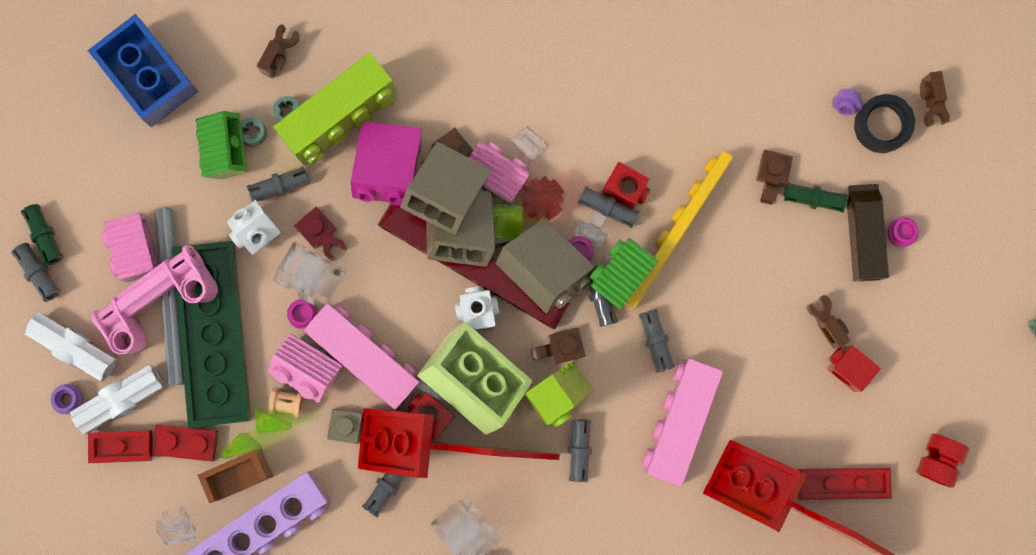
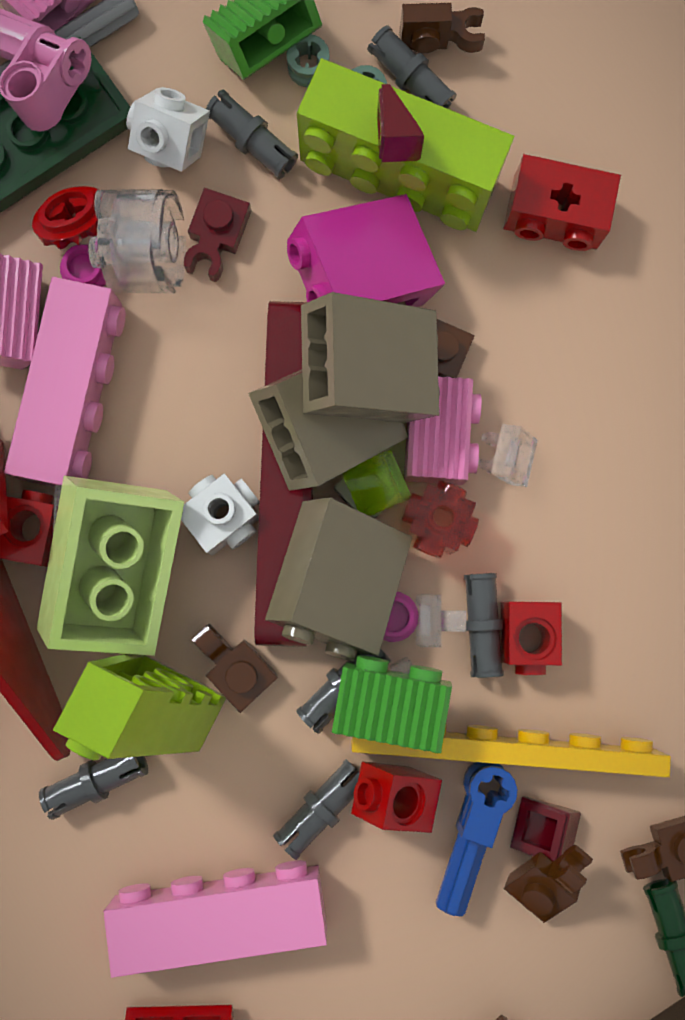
camera: 60 degrees right, 0 degrees up
none -> red gear [32,186,111,249]
none -> red brick [351,761,442,833]
none -> dark grey pin [367,25,457,109]
none -> dark red slope [377,84,424,162]
none -> blue connector [436,762,518,917]
none -> red brick [503,154,621,251]
none -> reddish brown plate [504,845,593,923]
none -> dark red slope [510,796,581,862]

